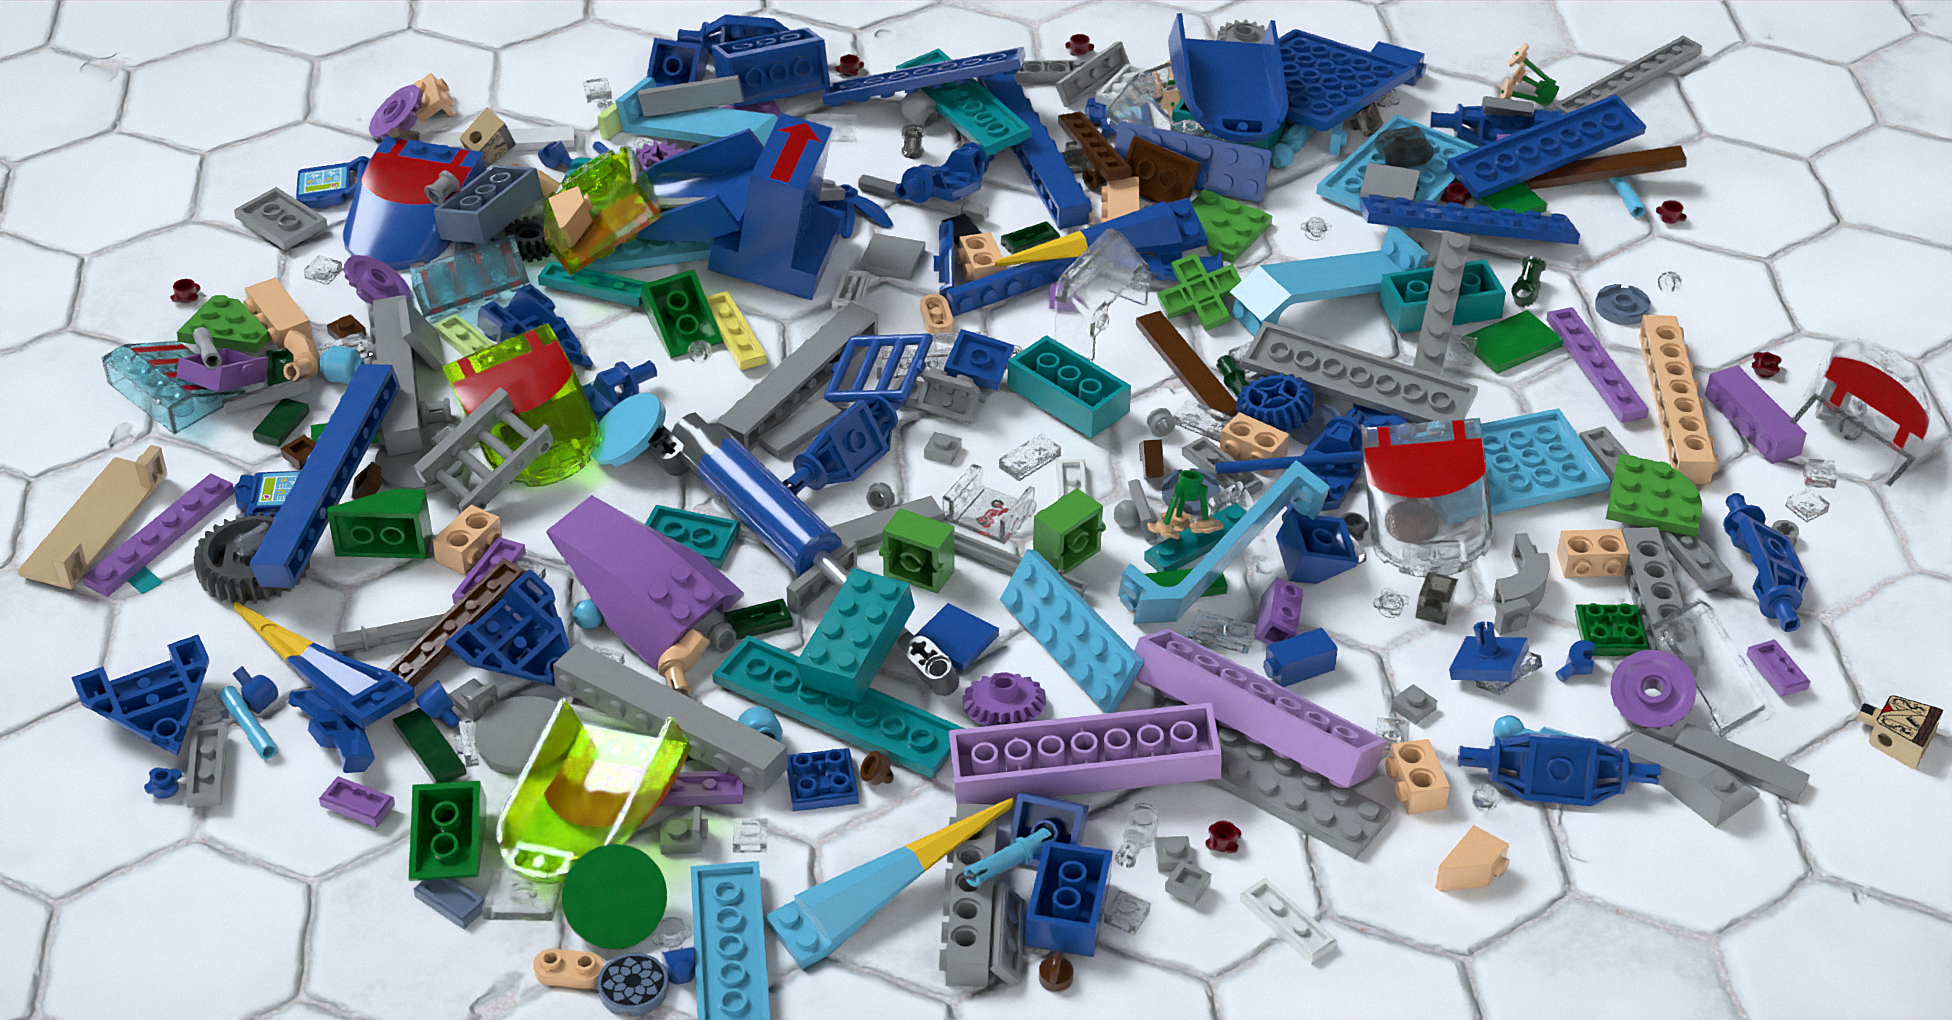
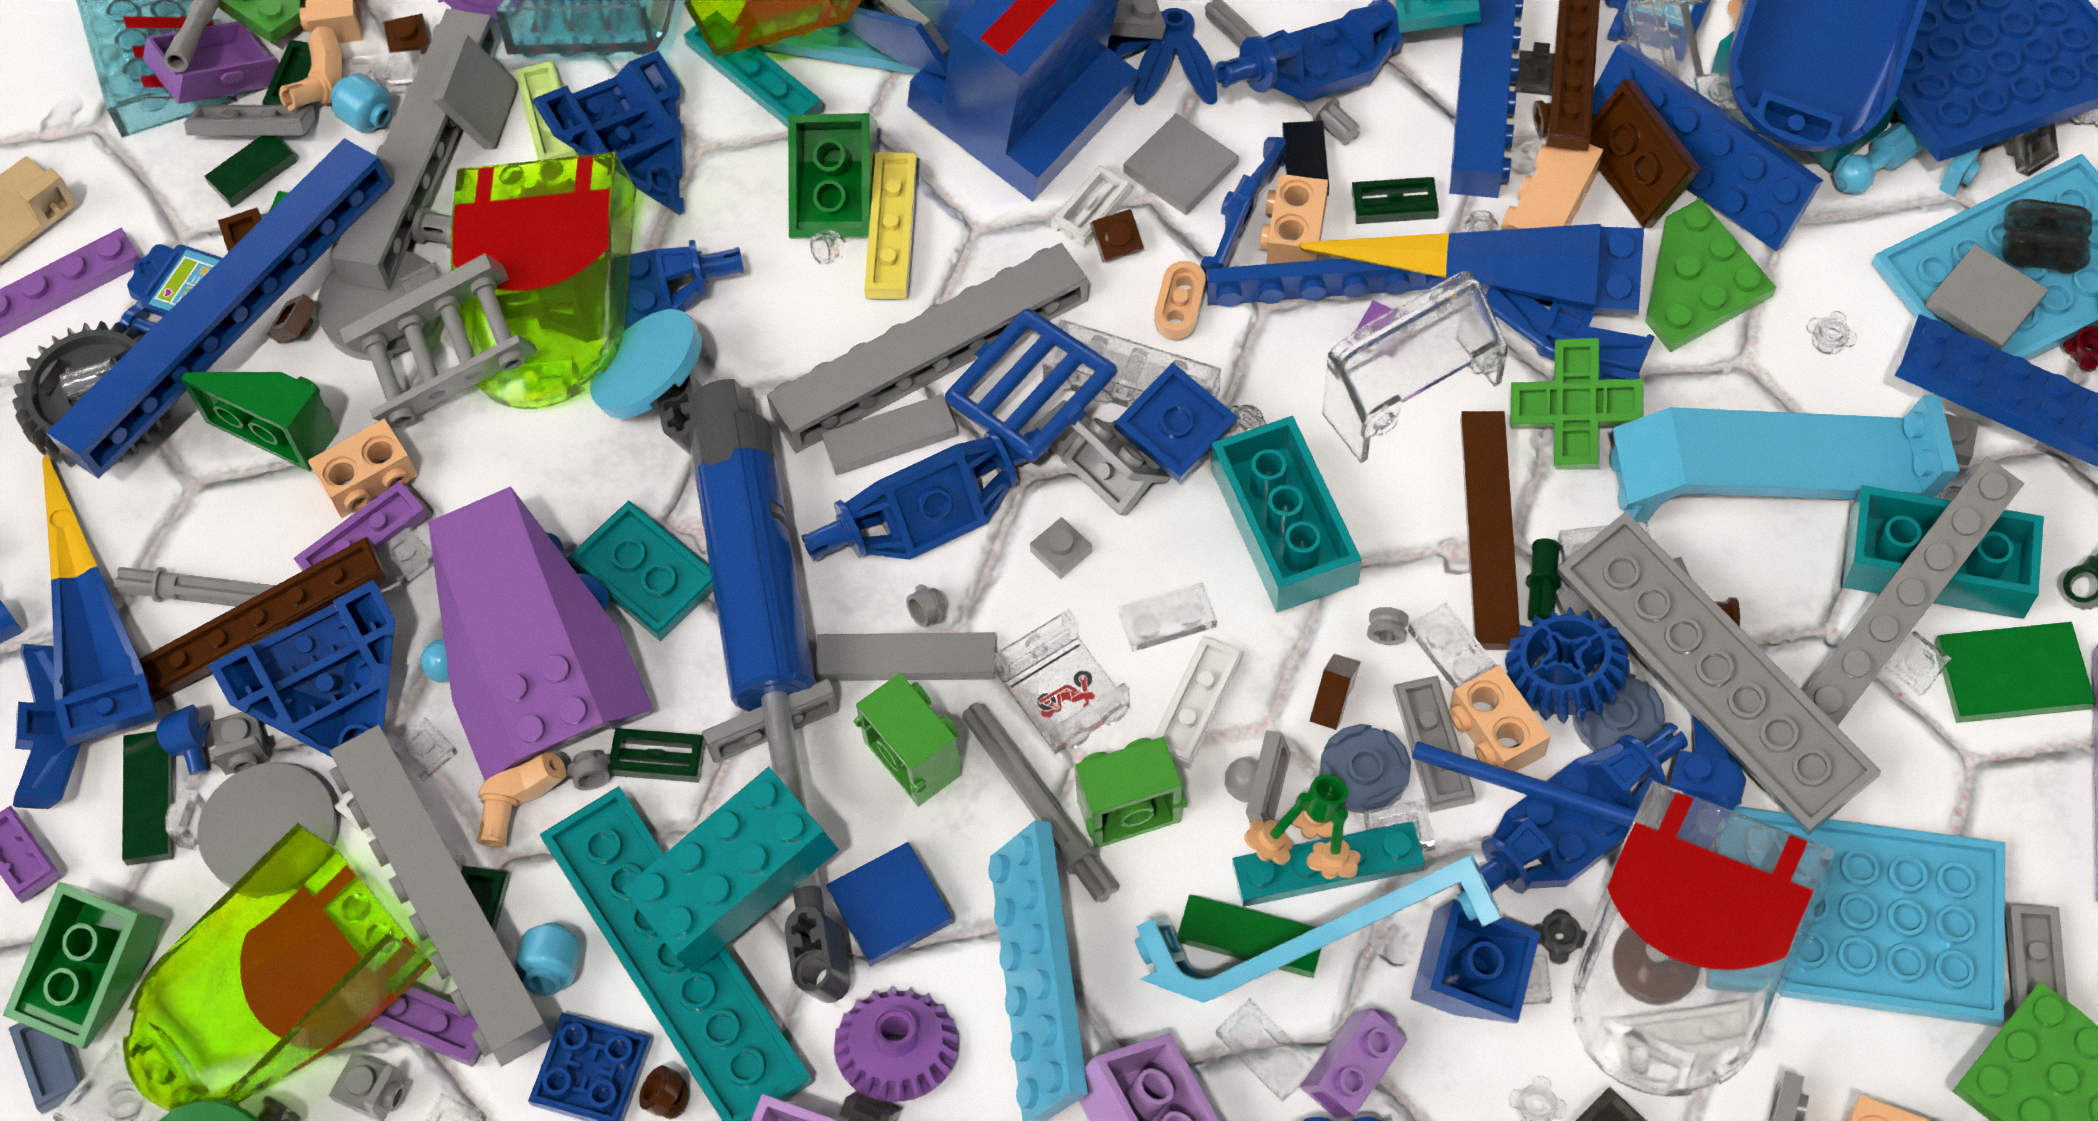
camera: 30 degrees right, 20 degrees up
none -> reddish brown plate [1090,209,1144,263]

